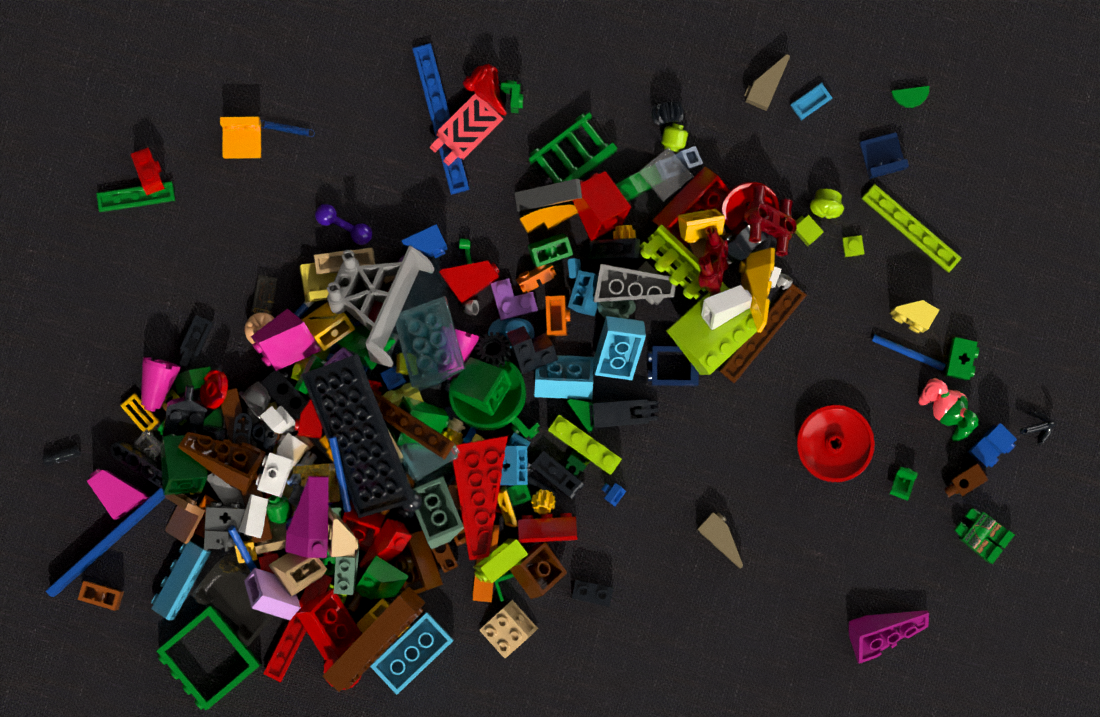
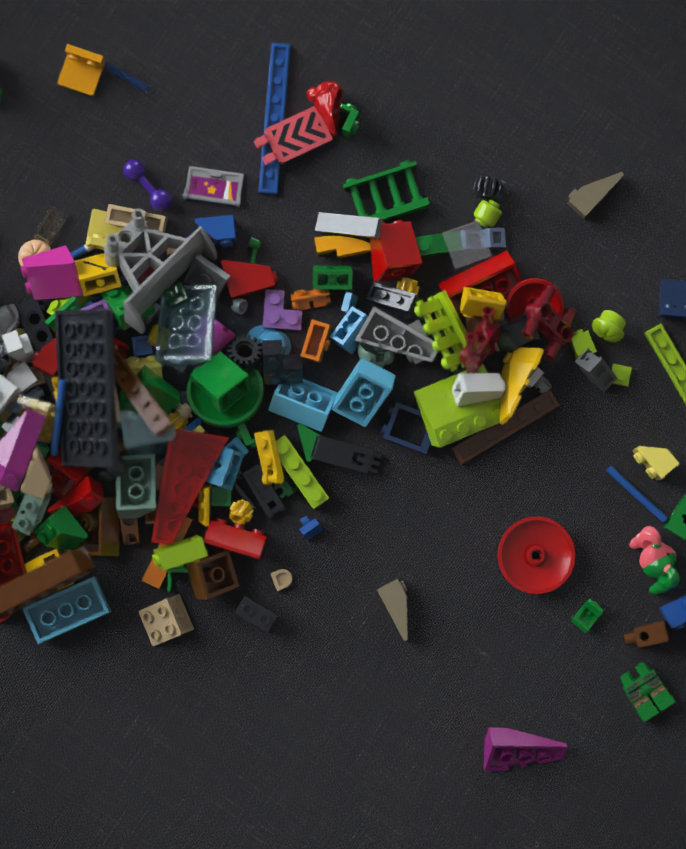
camera: 25 degrees right, 0 degrees up
dark azure tile [790,83,832,121] -> none
none -> dark green tile [164,282,189,309]
none -> door [183,166,244,207]
none -> dark grey plate [183,254,230,303]
none -> yellow plate [254,430,284,485]
none -> tan tile [270,569,292,591]
none -> dark grey hinge [575,348,617,392]

